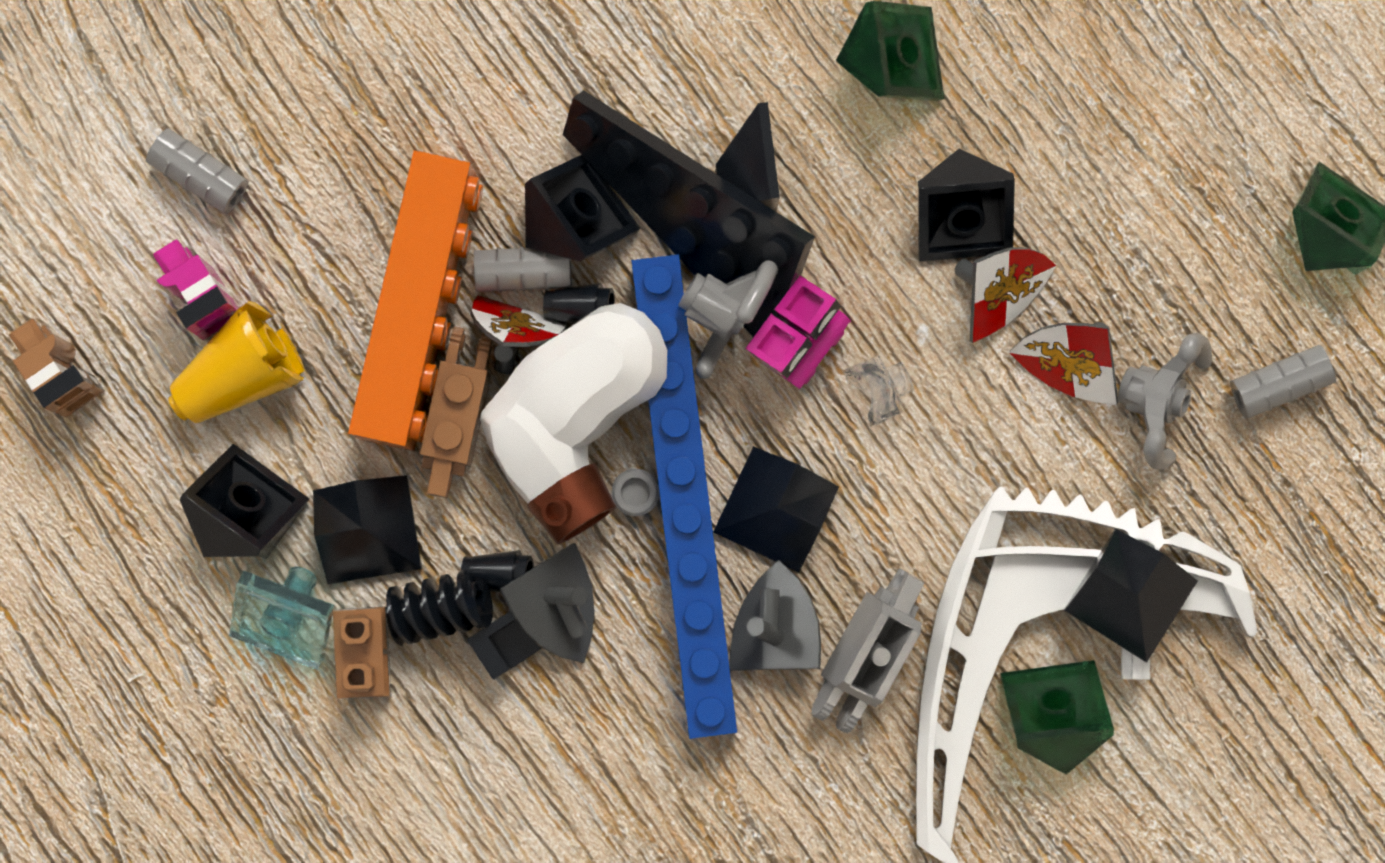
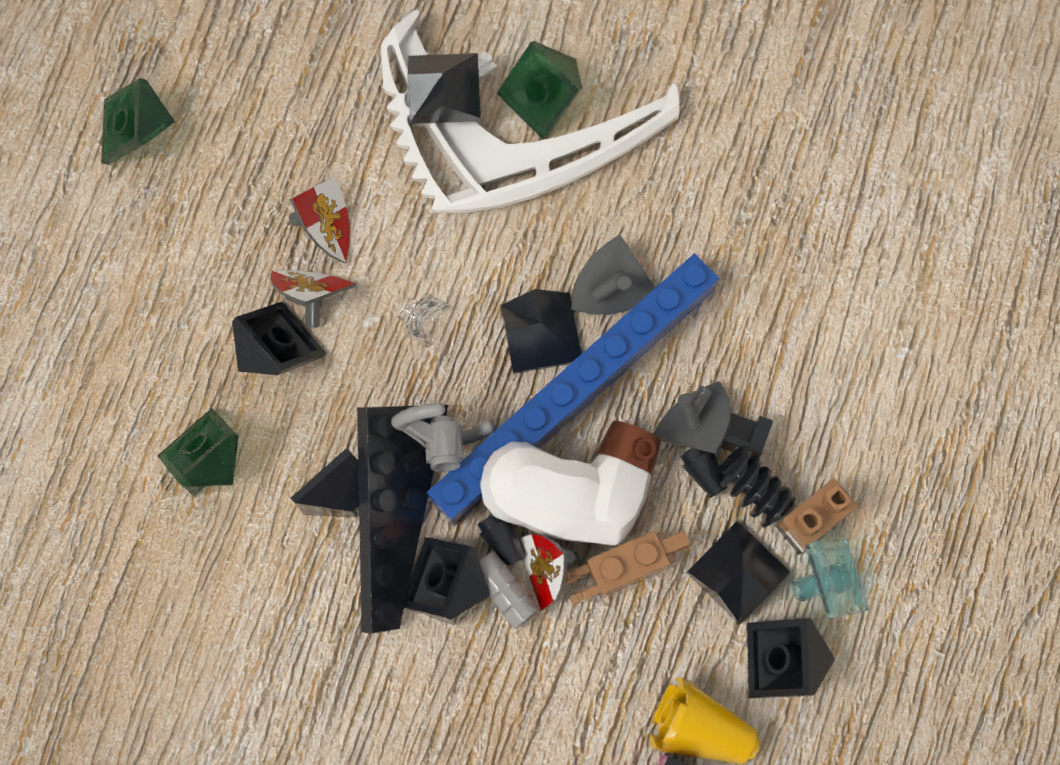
camera: 125 degrees left, 10 degrees down
orange brick [348,150,483,452] -> none
light grey tile [612,469,659,517] -> none
dark pink hips [745,275,851,389] -> none
light grey hinge [811,569,924,733] -> none
light grey piece [1118,332,1212,470] -> none
light grey axle [1230,345,1336,419] -> none

